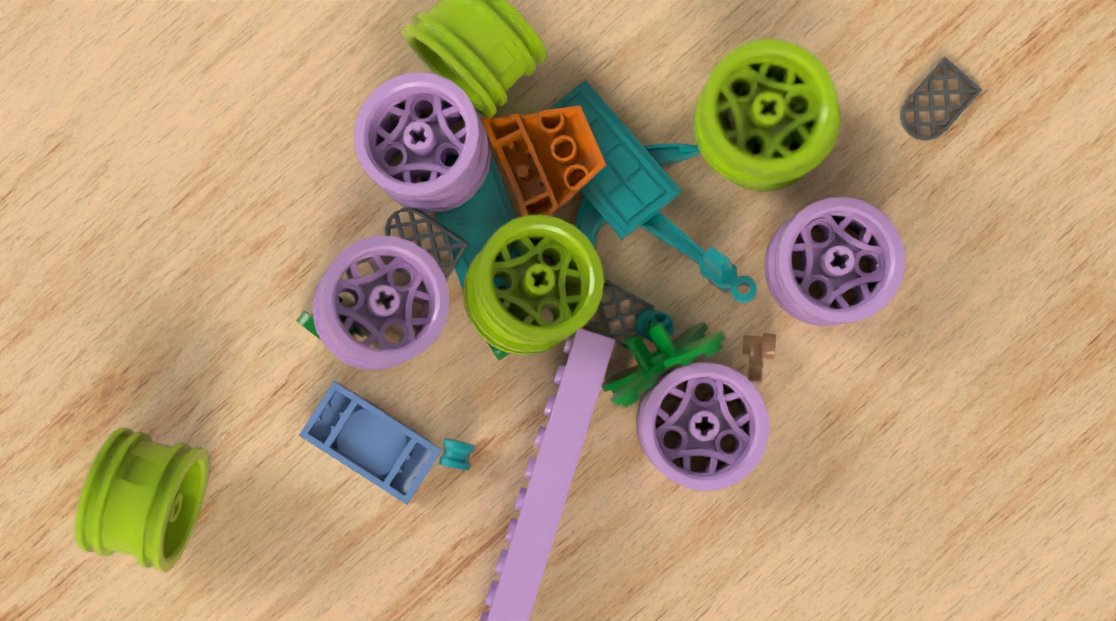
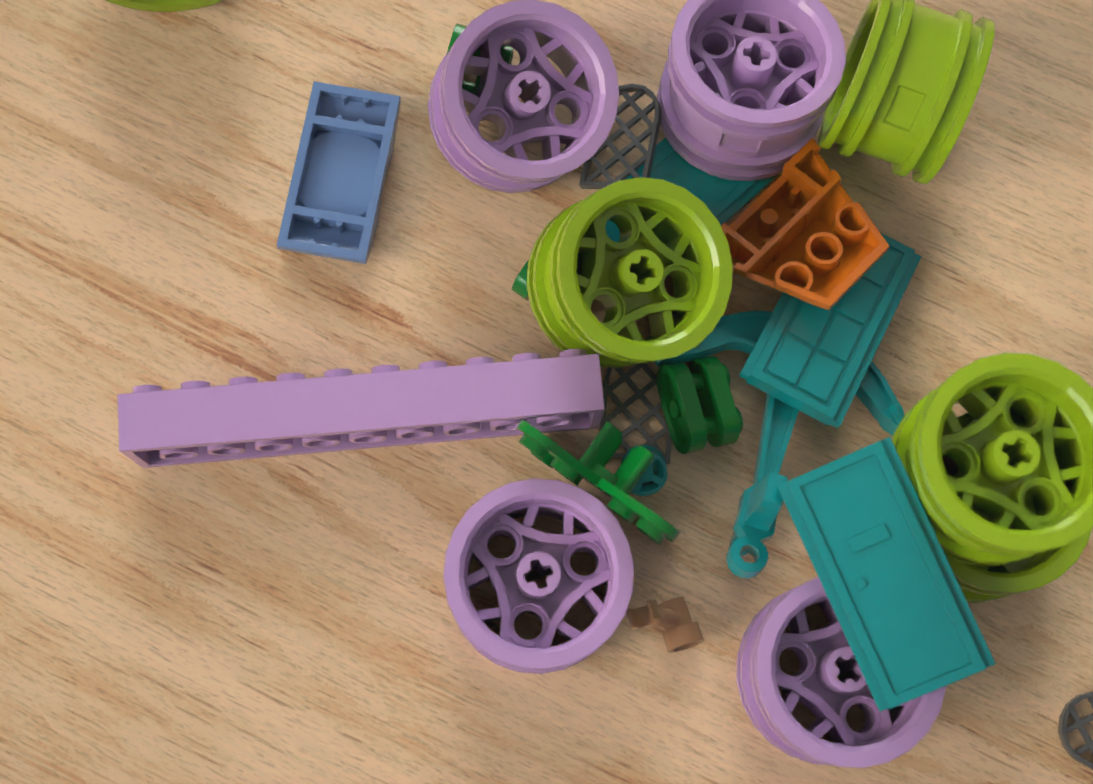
camera: 65 degrees right, 10 degrees down
teal wheel [439,438,475,471] -> none
none -> green brick [657,356,743,454]
none -> teal piece [777,436,996,712]

